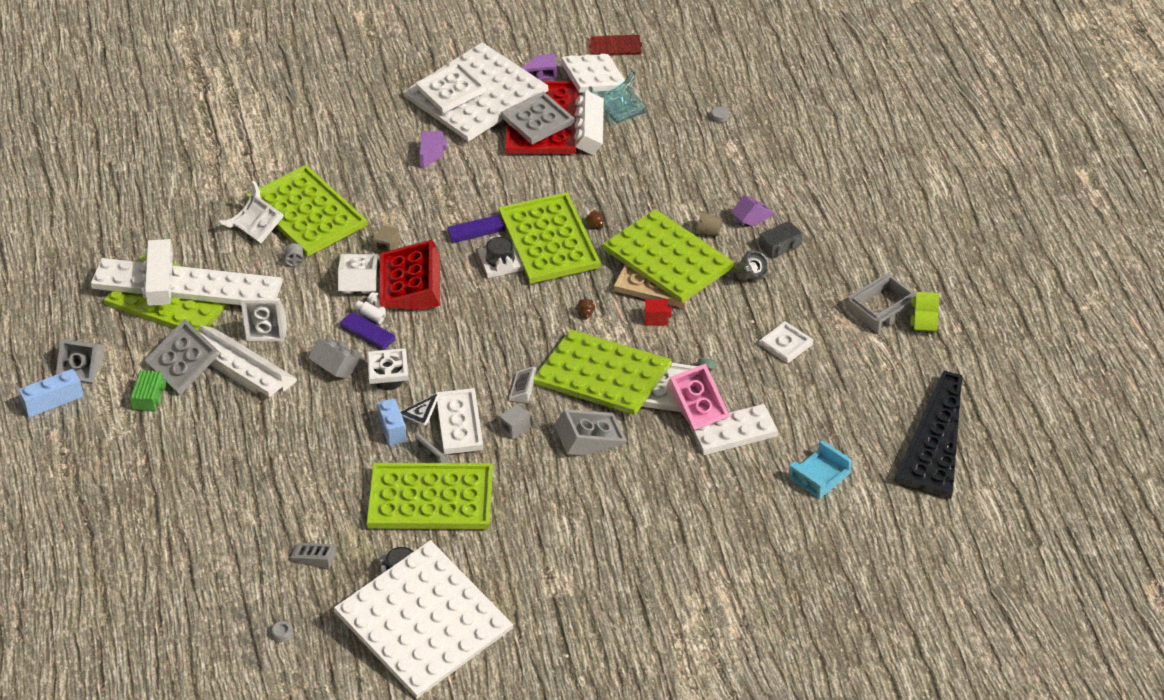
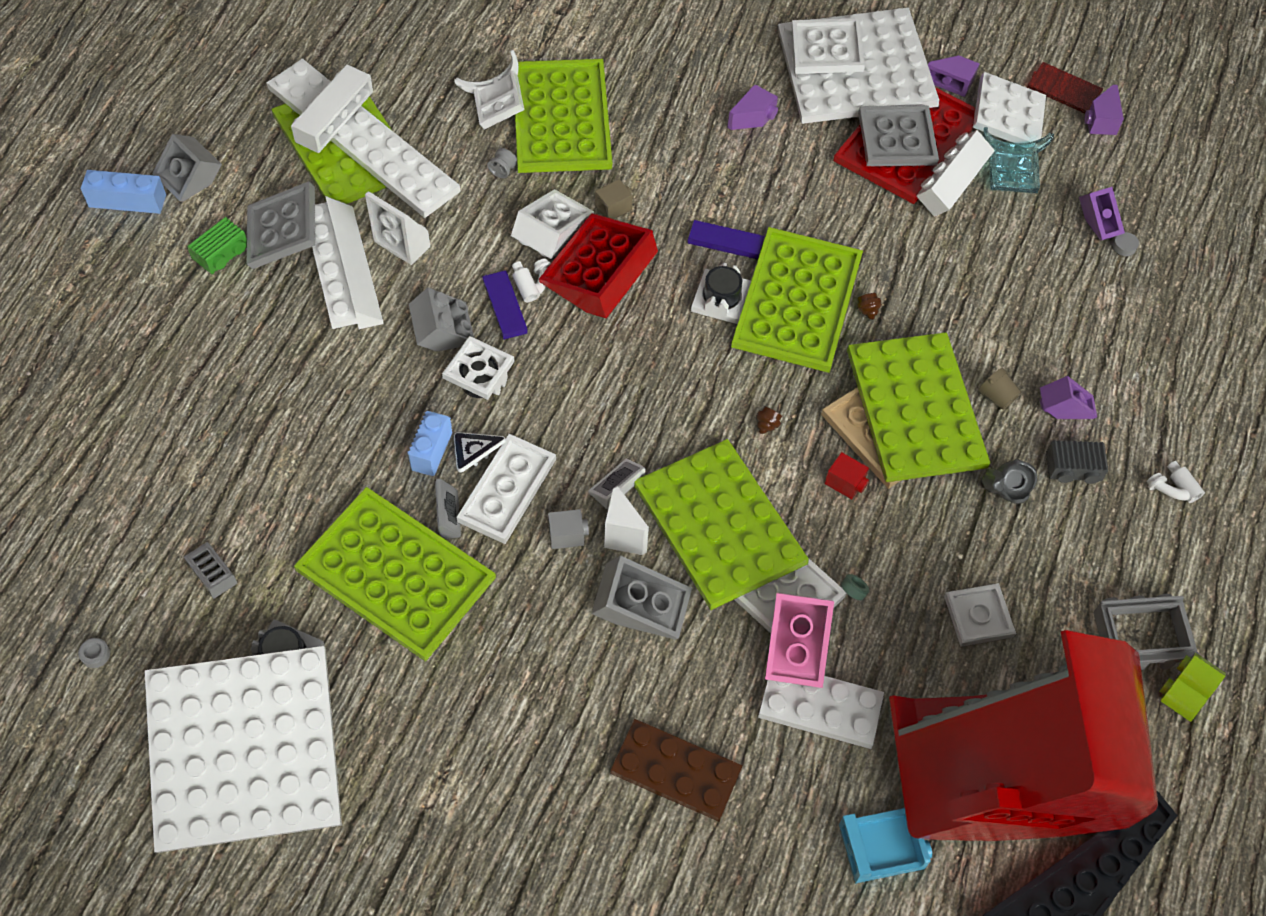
camera: 30 degrees right, 15 degrees up
none -> white slope [604,486,649,555]
none -> reddish brown plate [610,719,743,822]
none -> red piece [889,630,1158,841]
none -> medium lavender slope [1079,187,1125,241]
none -> medium lavender slope [1085,85,1124,135]
none -> white plant [1147,461,1205,503]

